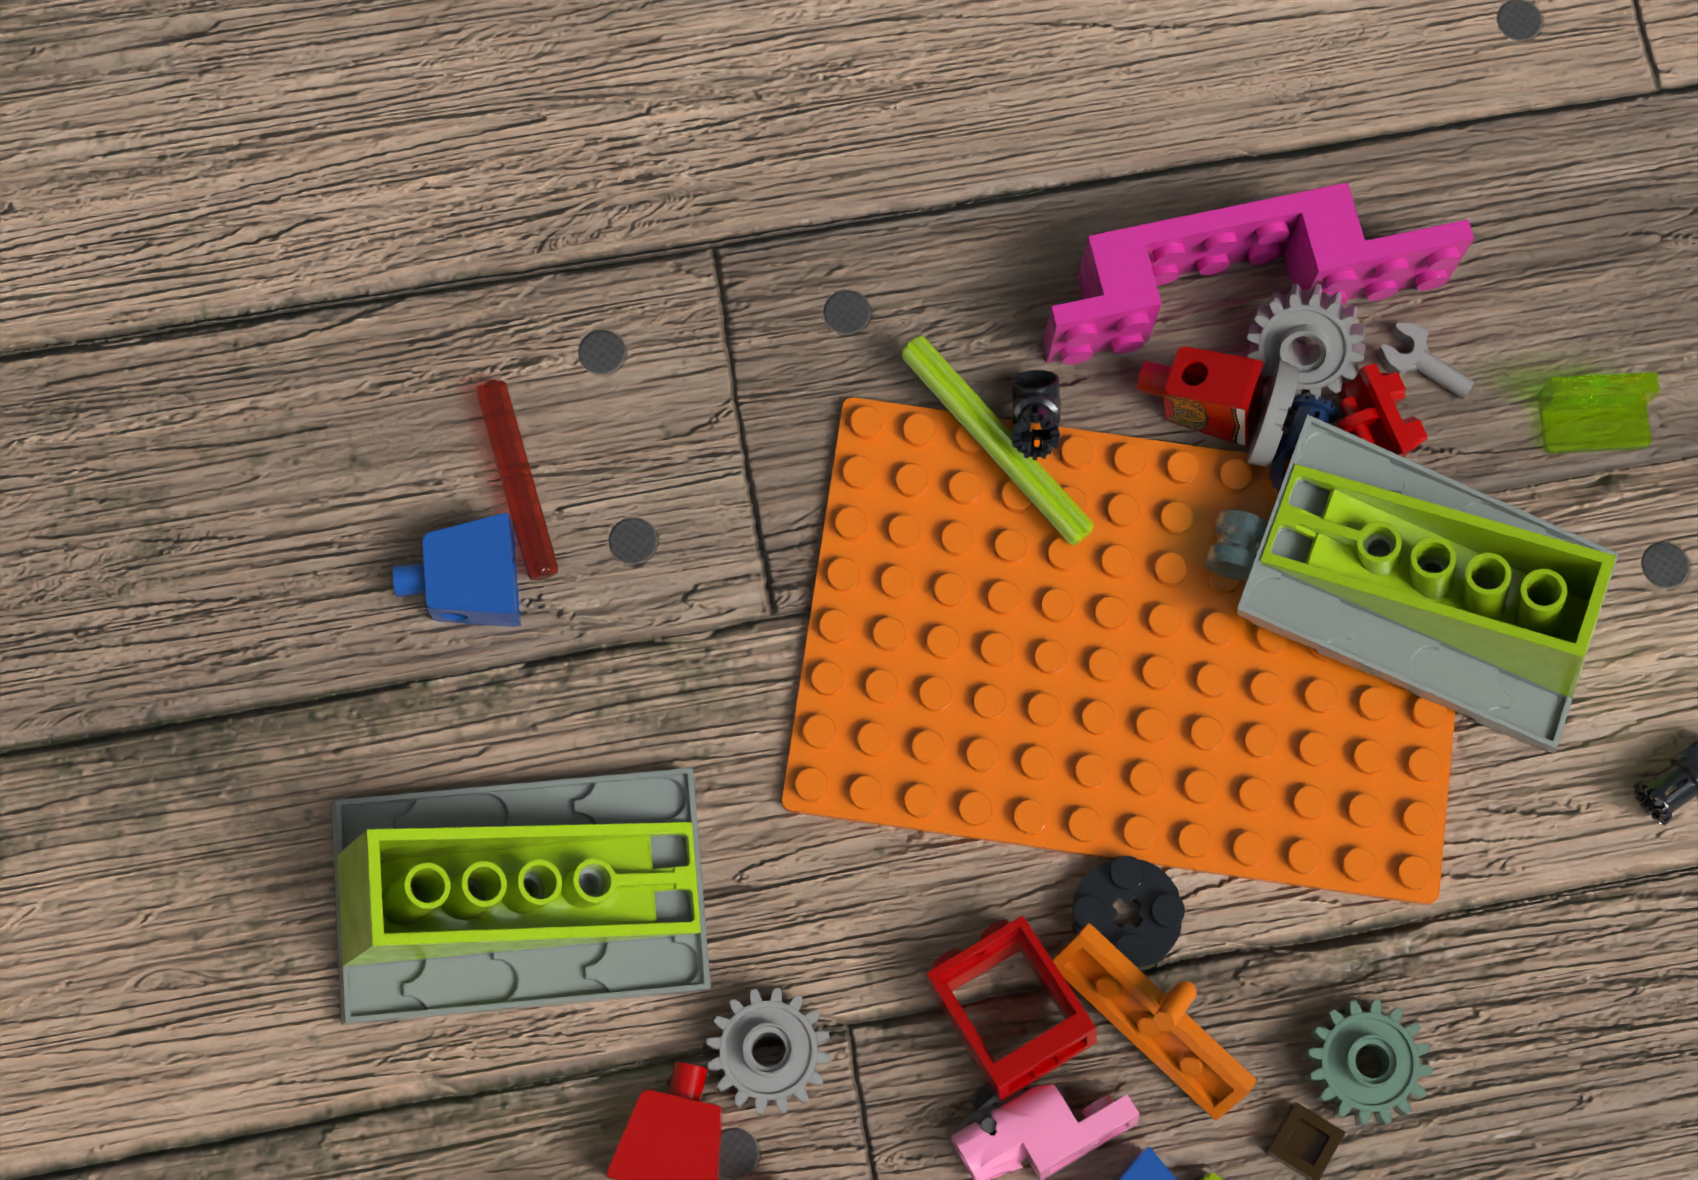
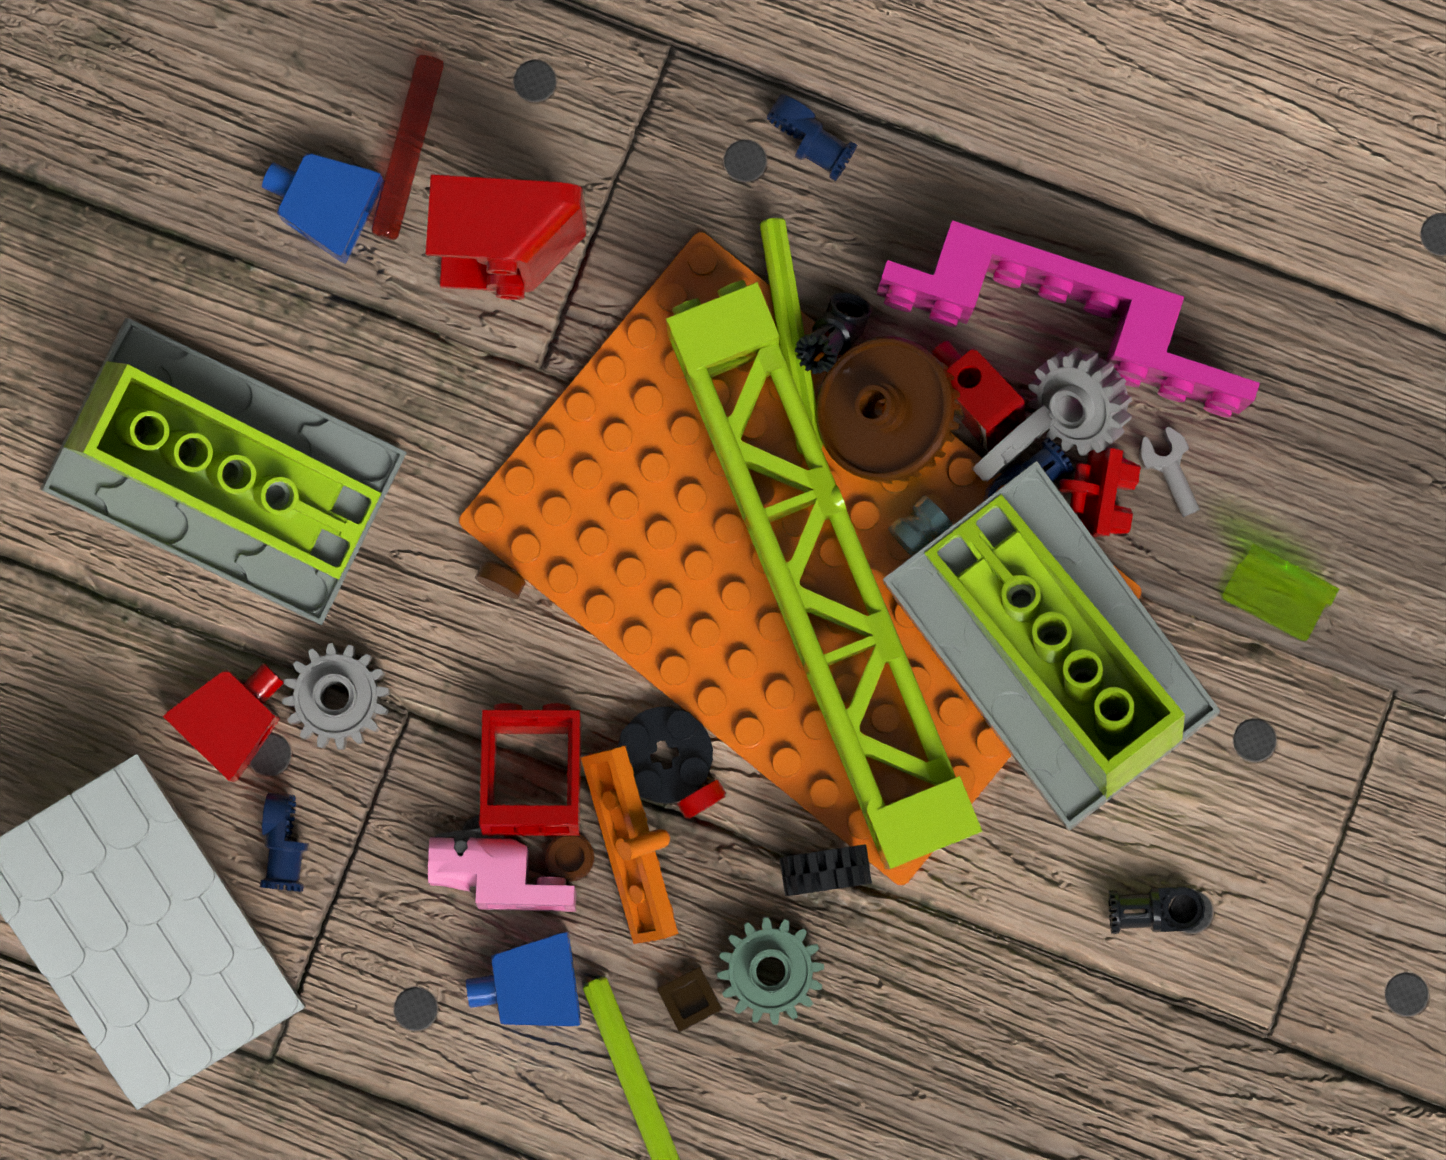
camera: 30 degrees right, 10 degrees up
none -> red windscreen [425,175,587,300]
none -> reddish brown tile [475,561,526,599]
none -> reddish brown tile [546,835,595,882]
none -> lime piece [666,280,983,869]
none -> red tile [677,779,727,819]
none -> dark blue connector [766,94,858,181]
none -> black tyre [779,844,872,896]
none -> reddish brown wheel [816,336,961,484]

